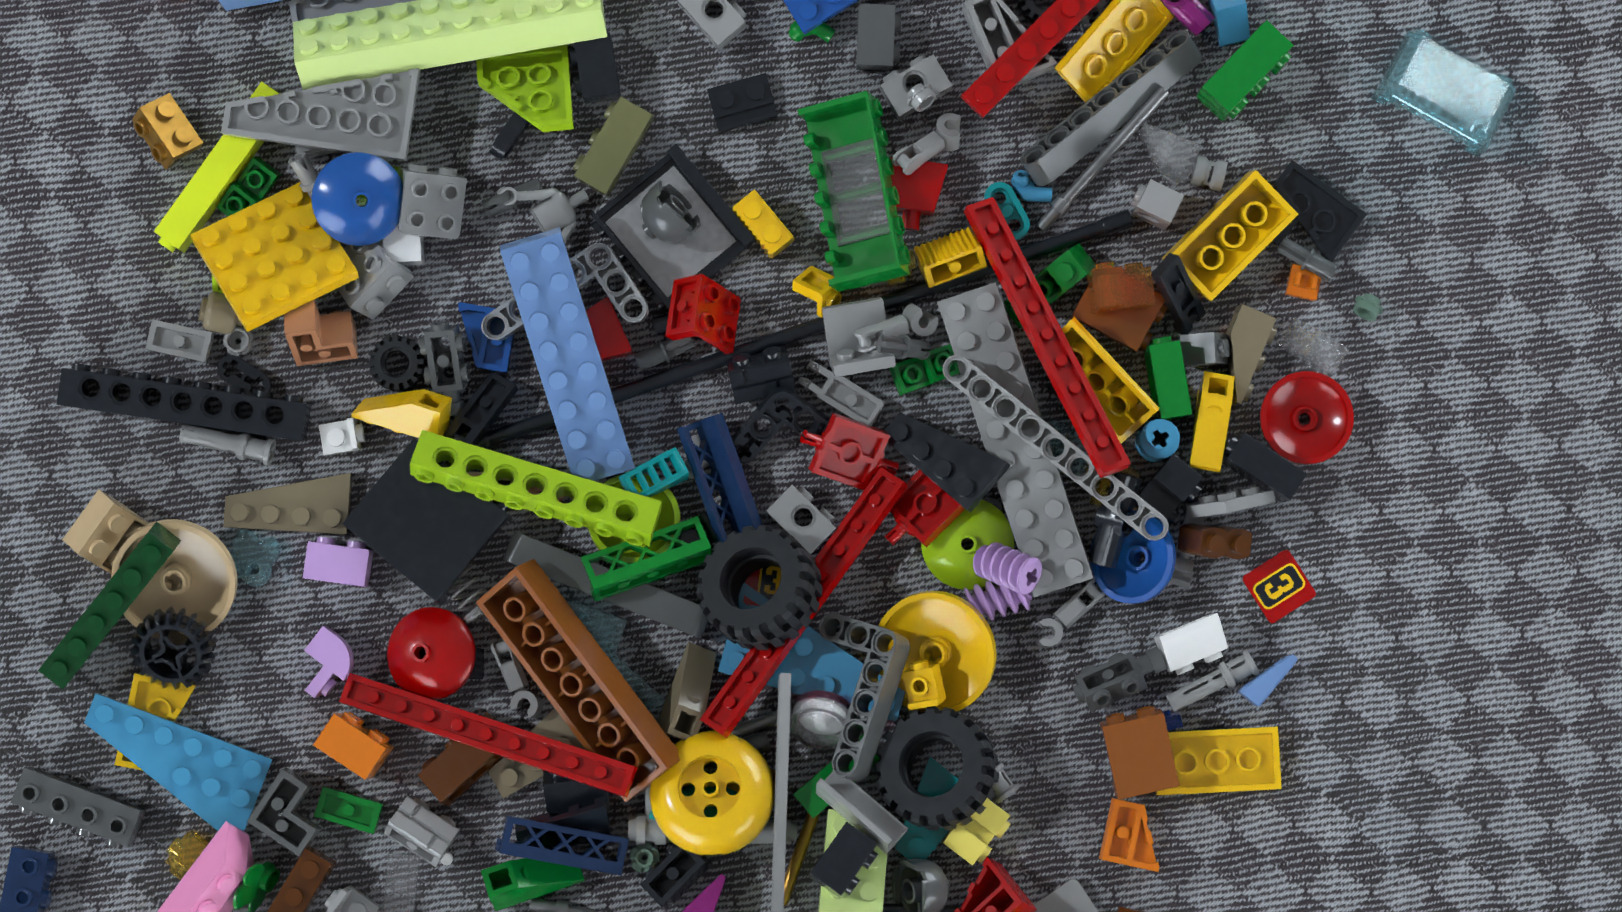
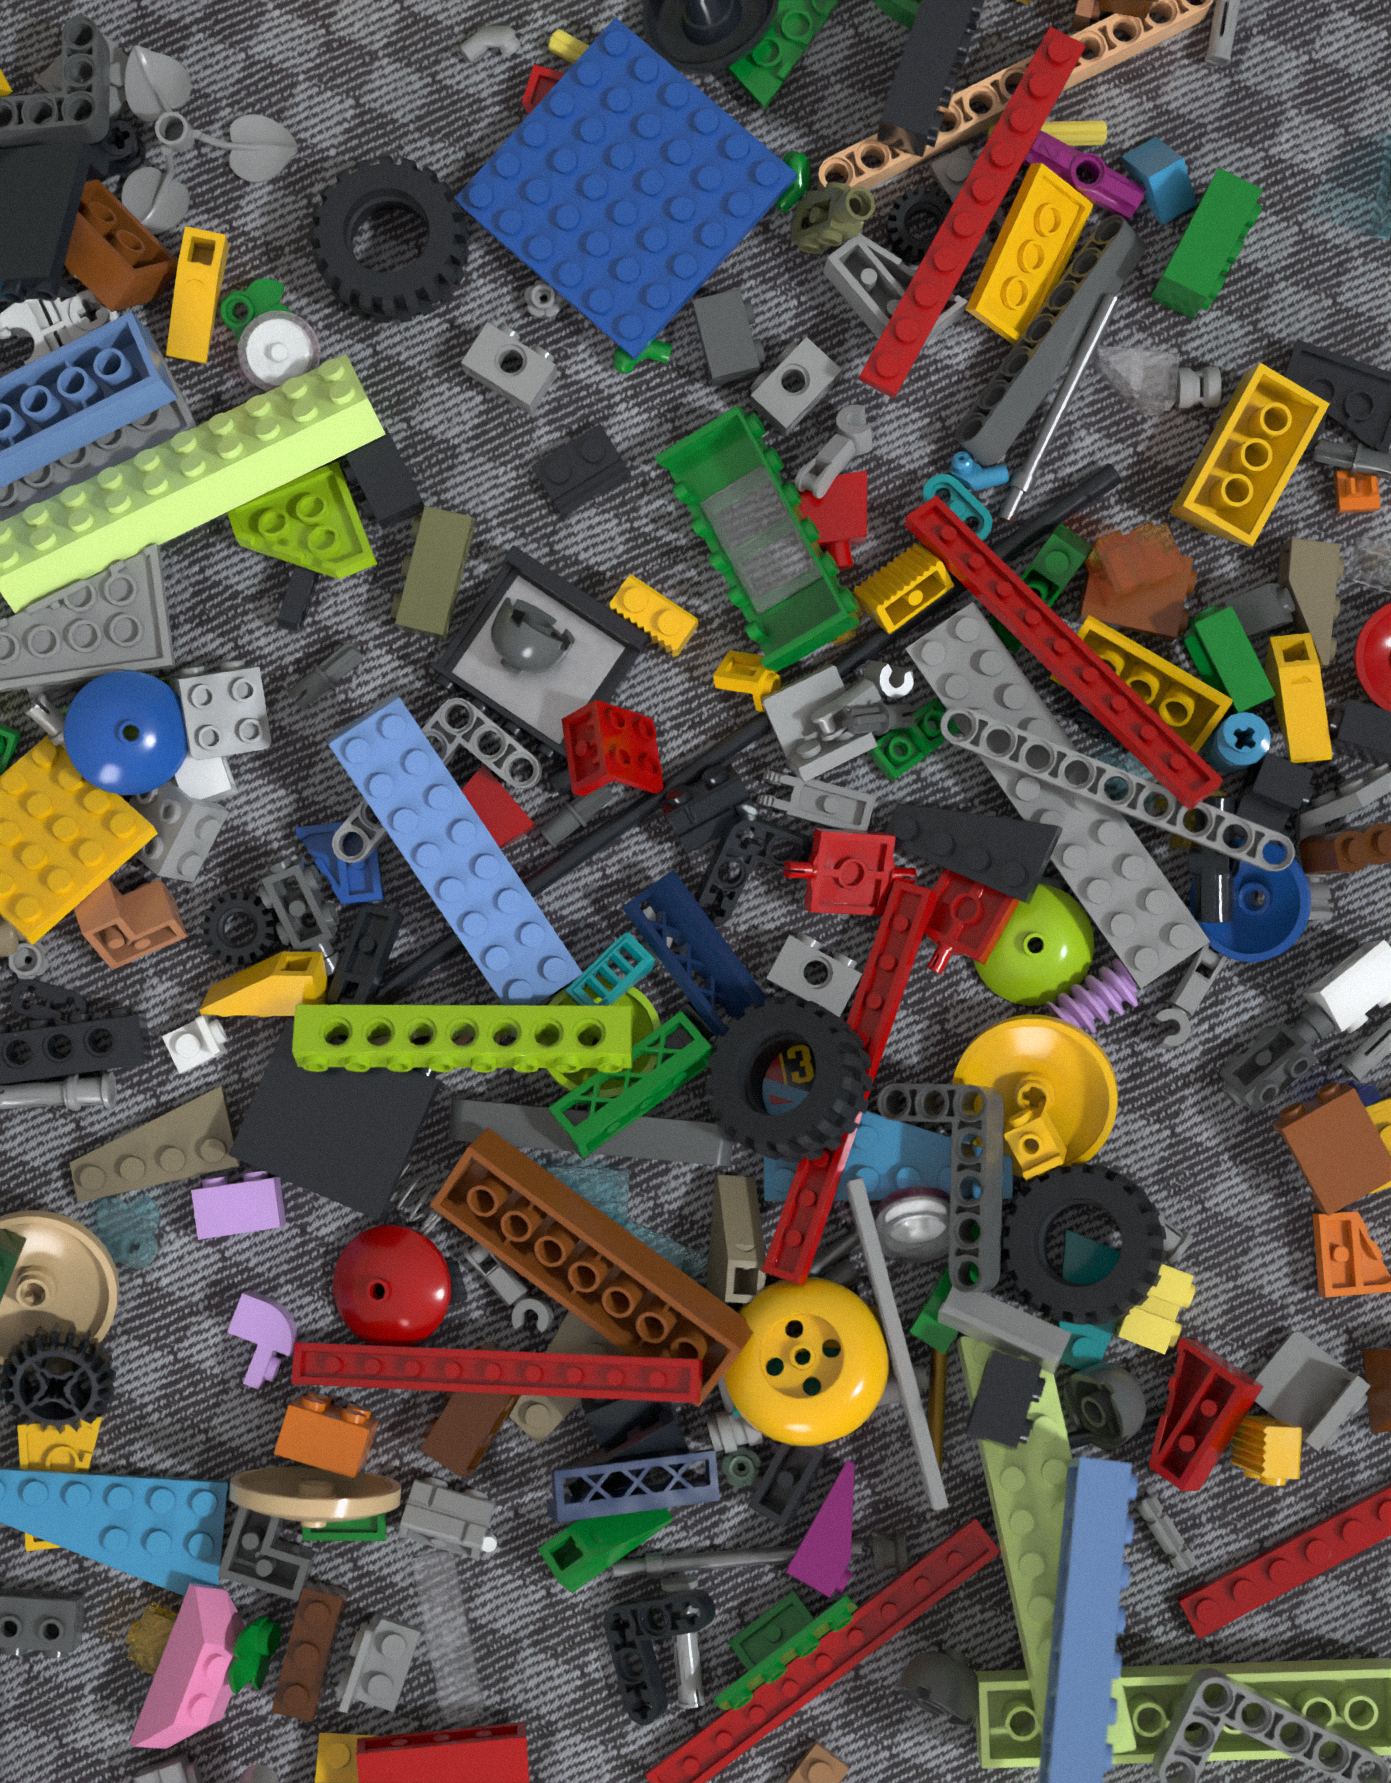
camera: 20 degrees left, 0 degrees up
light grey piece [497,186,589,244] -> none
light grey plate [907,83,936,112] -> none
lavender piece [973,542,1042,595] -> none
light grey brick [1130,179,1184,231] -> none
black plate [1151,253,1206,335] -> none
none -> tan dish [229,1466,401,1528]

